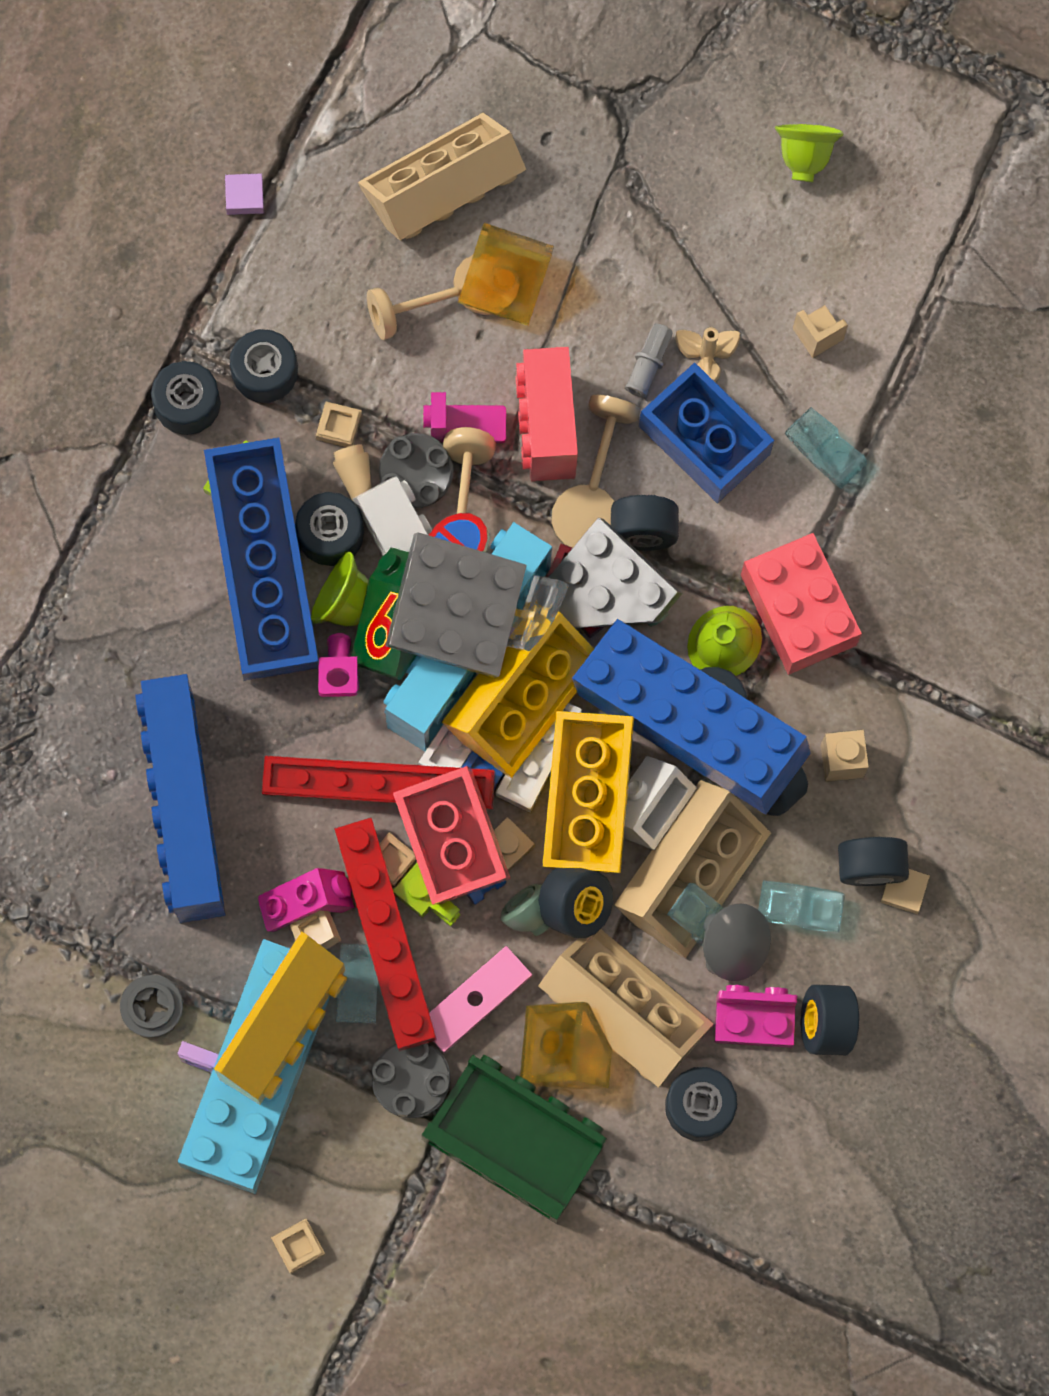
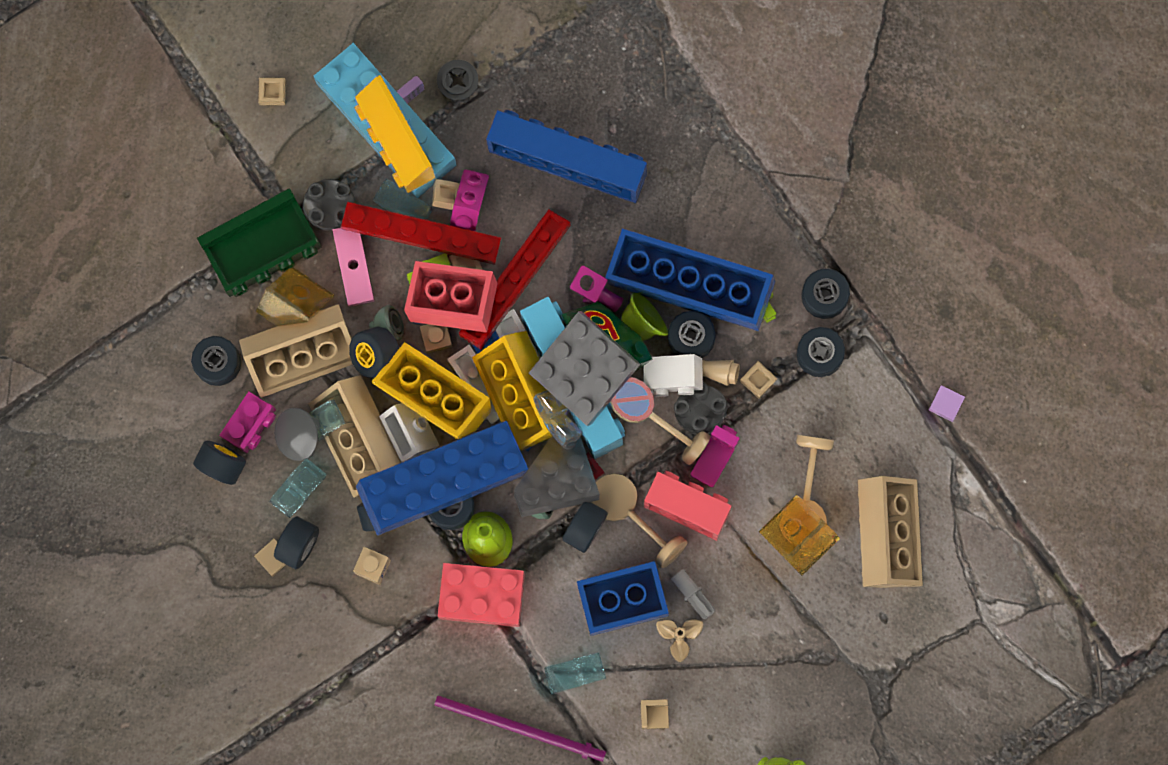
camera: 130 degrees right, 5 degrees up
none -> magenta bar [434,696,606,762]

